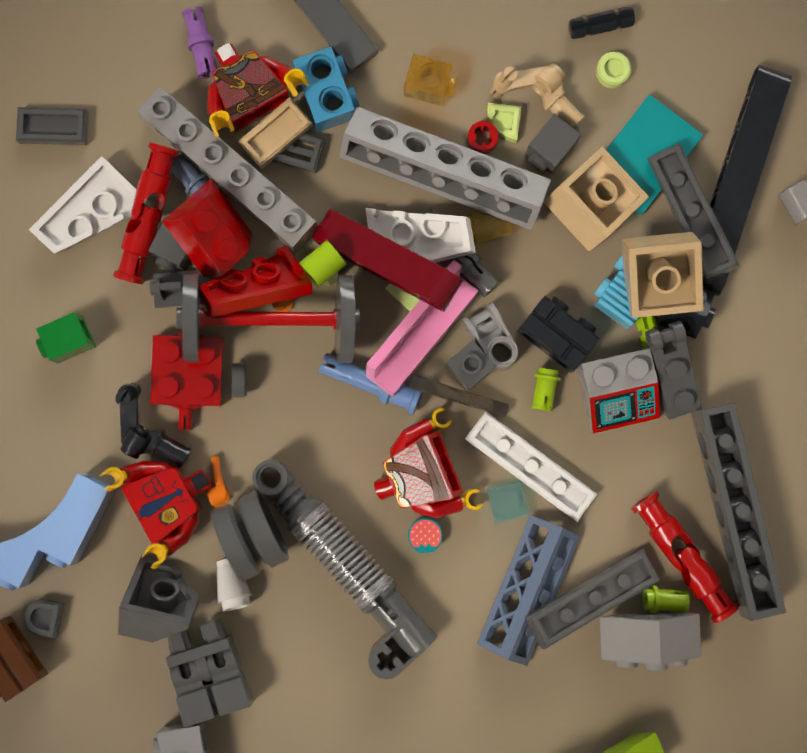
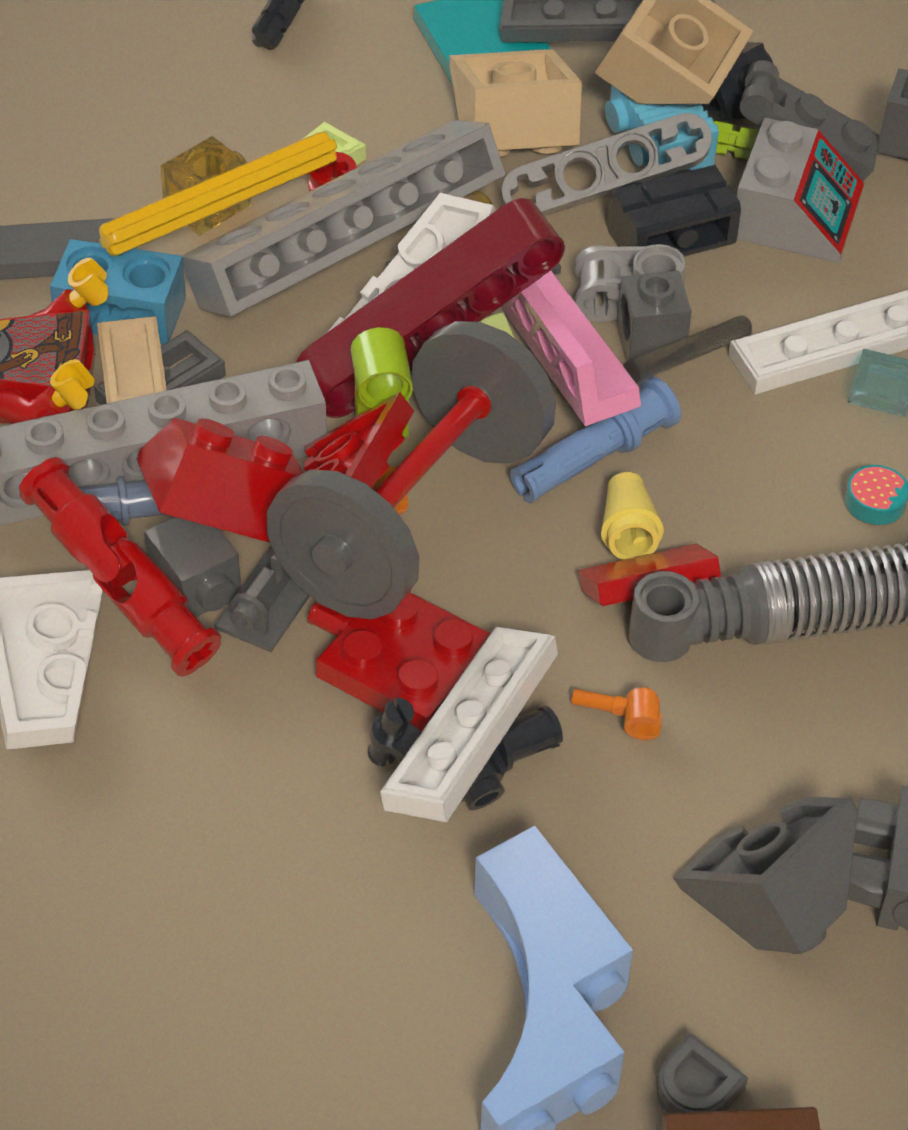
camera: 60 degrees left, 35 degrees down
green brick [36,312,96,363] -> none
red torso [100,461,212,569] -> none
dark grey wheel [211,490,289,581] -> none
white cone [216,559,252,612] -> none
dark grey tile [232,363,247,398] -> none
torso [374,408,483,518] -> none
tan pin [490,64,584,128] -> none
dark grey brick [525,114,581,174] -> none
lime pin [531,367,561,412] -> none
yellowish green tile [596,52,631,88] -> none
none -> yellow axle [99,132,338,256]
none -> white tile [380,627,558,822]
none -> light grey beam [501,113,712,216]
none -> red tile [578,543,721,607]
none -> light yellow cone [601,472,664,560]

